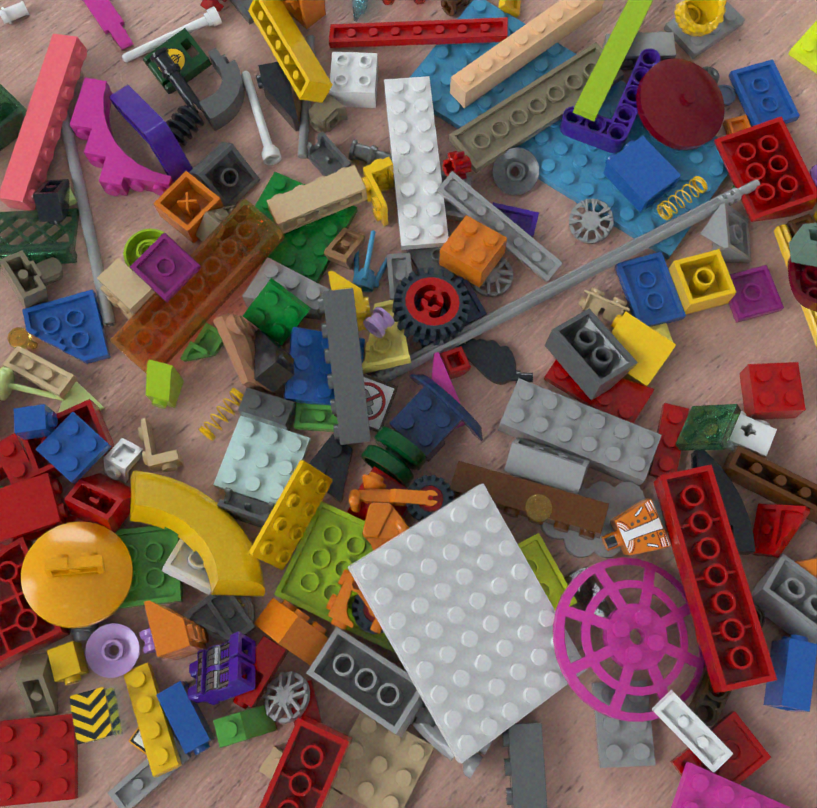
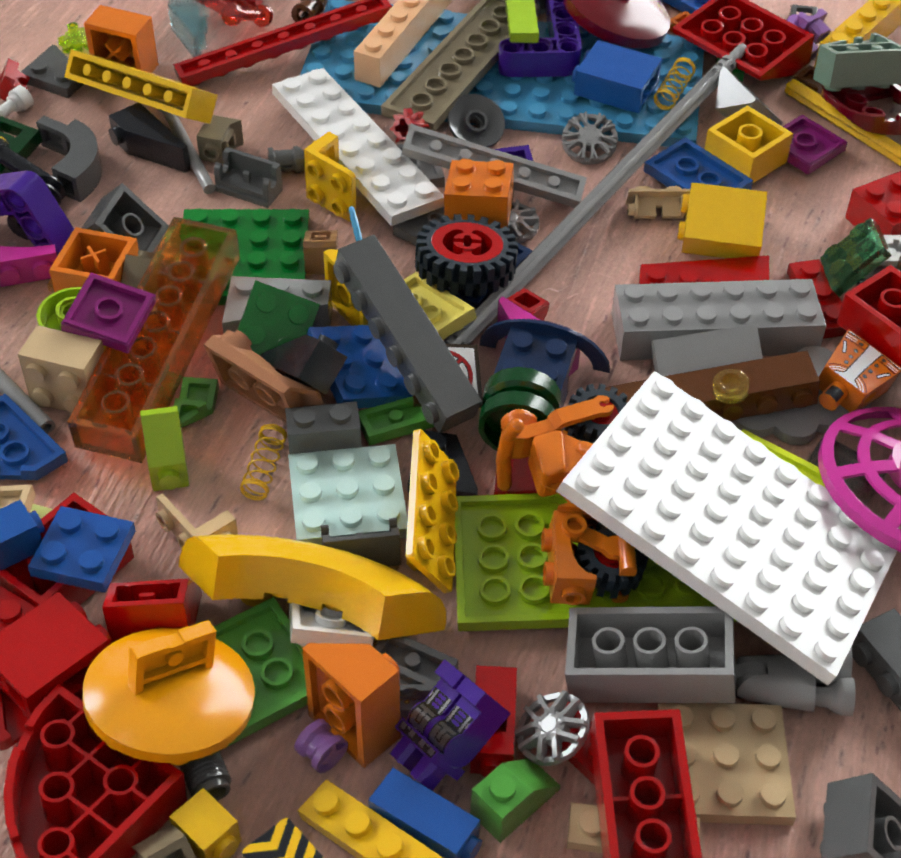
camera: 30 degrees left, 25 degrees down
lavender dish [85,623,140,678] -> none
white bracket [104,438,143,483] -> none
white piece [241,71,282,165] -> none
orange brick [254,598,329,666] -> none
tan brick [267,165,367,235] -> none
white brick [329,52,379,108] -> none
lavender wheel [363,307,395,338] -> none
light grey plate [386,253,412,300] -> none
black animal [456,338,533,385] -> none
dark grey slope [545,308,638,401] -> none

